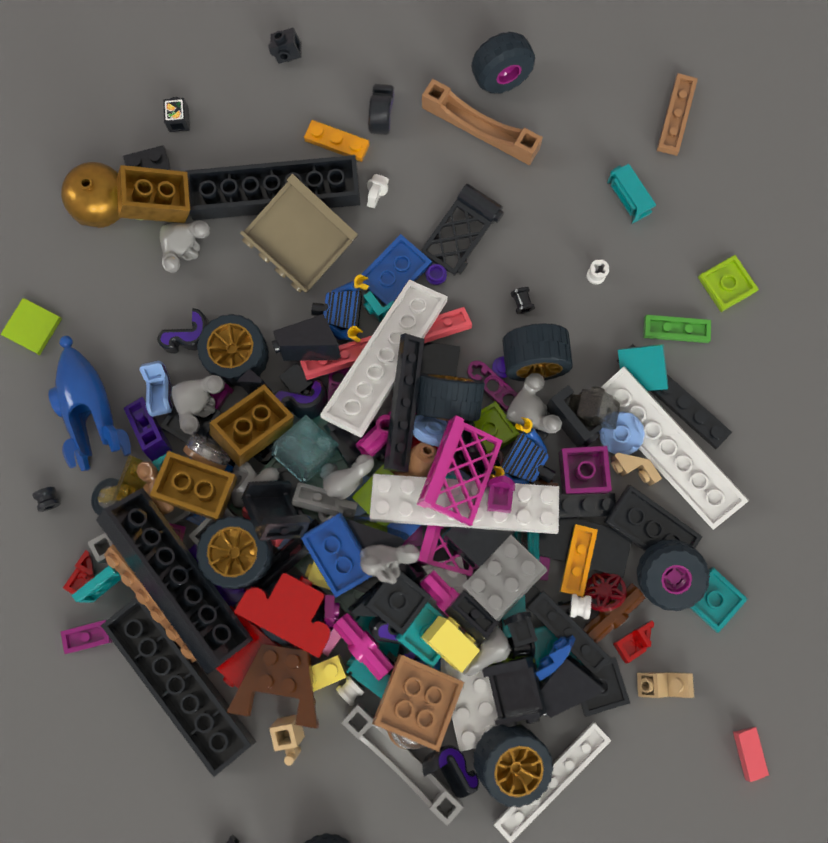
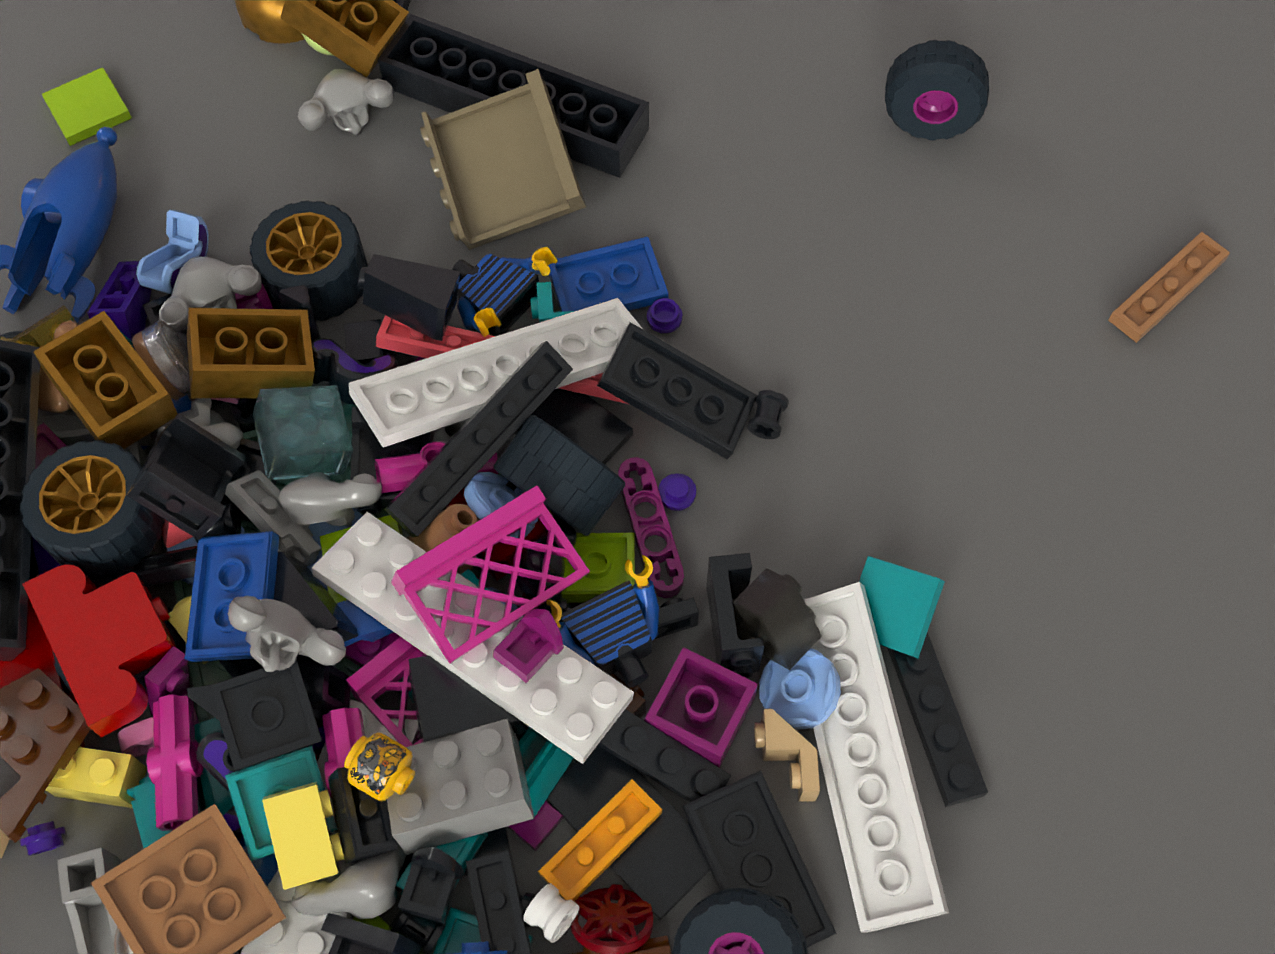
camera: 30 degrees right, 15 degrees down
animal [157,308,209,353] -> none
light orange plate [304,120,370,162] -> none
white wheel [336,675,365,706] -> none
white piece [367,174,389,208] -> none
black animal [368,84,394,135] -> none
black piece [420,183,504,276] -> none
medium nougat arch [422,79,543,166] -> none
black wheel [502,323,573,382] -> none
light grey head [506,373,562,433] -> none
white bush [587,259,609,285] -> none
teal window [607,164,656,224] -> none
bright green plate [643,315,711,343] -> none
lime tile [698,255,759,312] -> none
none -> dark purple plate [20,821,66,856]
none -> head [344,732,415,801]
none -> black tile [597,322,757,459]

